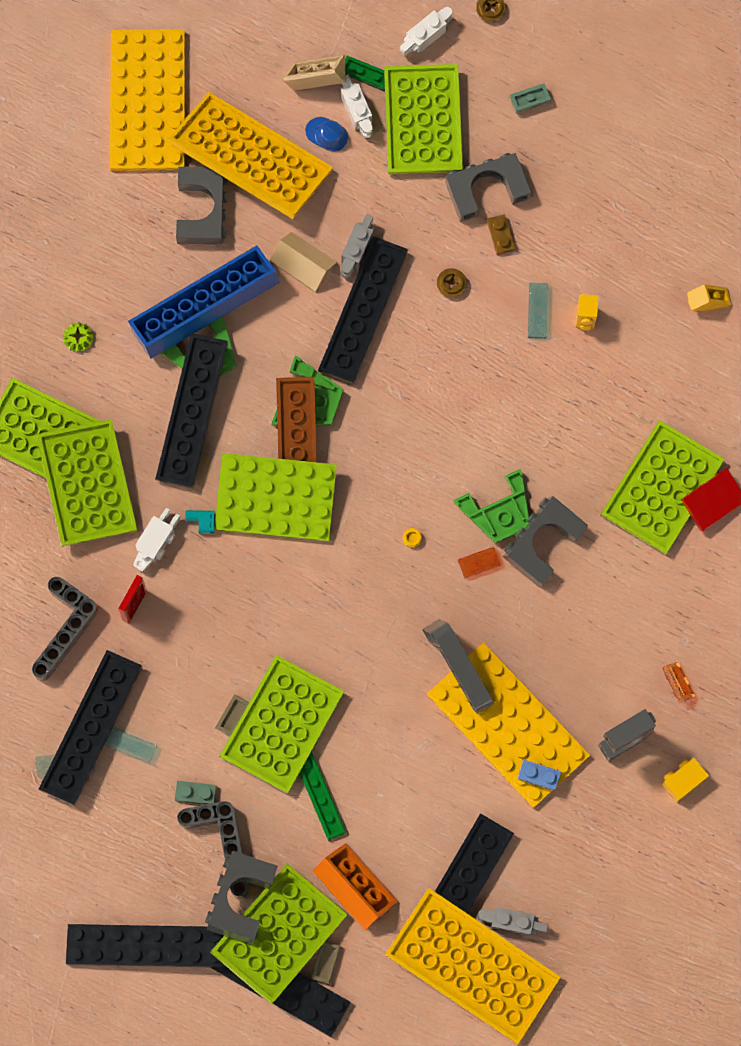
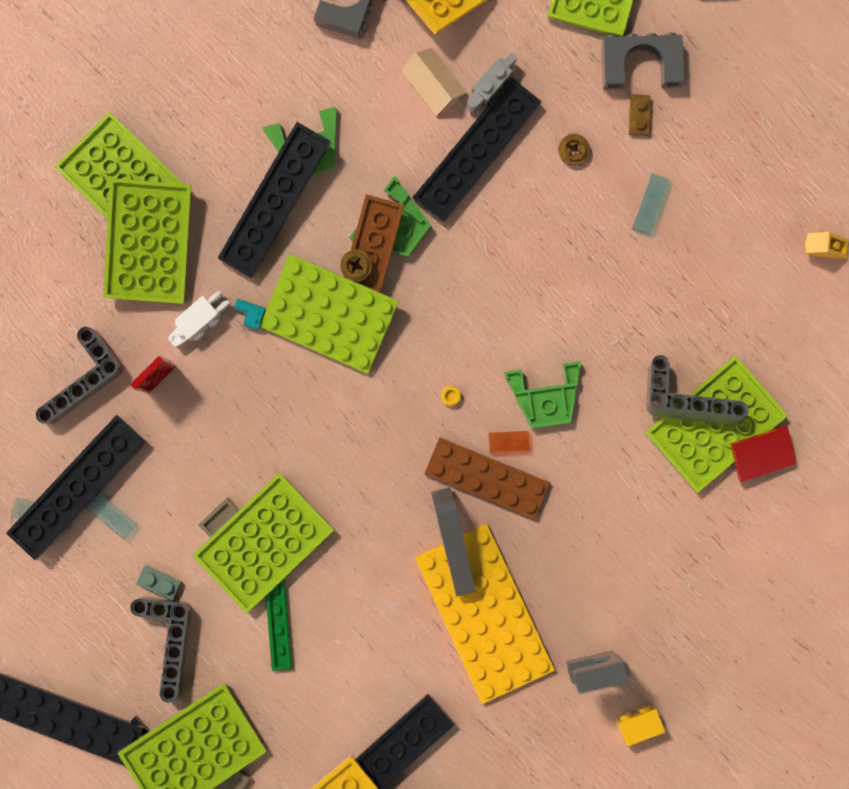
camera: 25 degrees right, 10 degrees up
lime gear [63,322,93,352] -> none
blue brick [128,245,280,359] -> none
dark grey arch [205,851,278,945] -> none
orange slope [313,843,398,930] -> none
dark grey arch [503,496,588,586] -> none
medium blue plate [518,760,561,791] -> none
yellow brick [575,294,598,331] -> none
clear orange plate [662,662,695,703] -> none
none -> pearl gold gear [340,249,372,281]
none -> dark orange plate [424,437,550,519]
none -> dark grey beam [646,355,749,425]

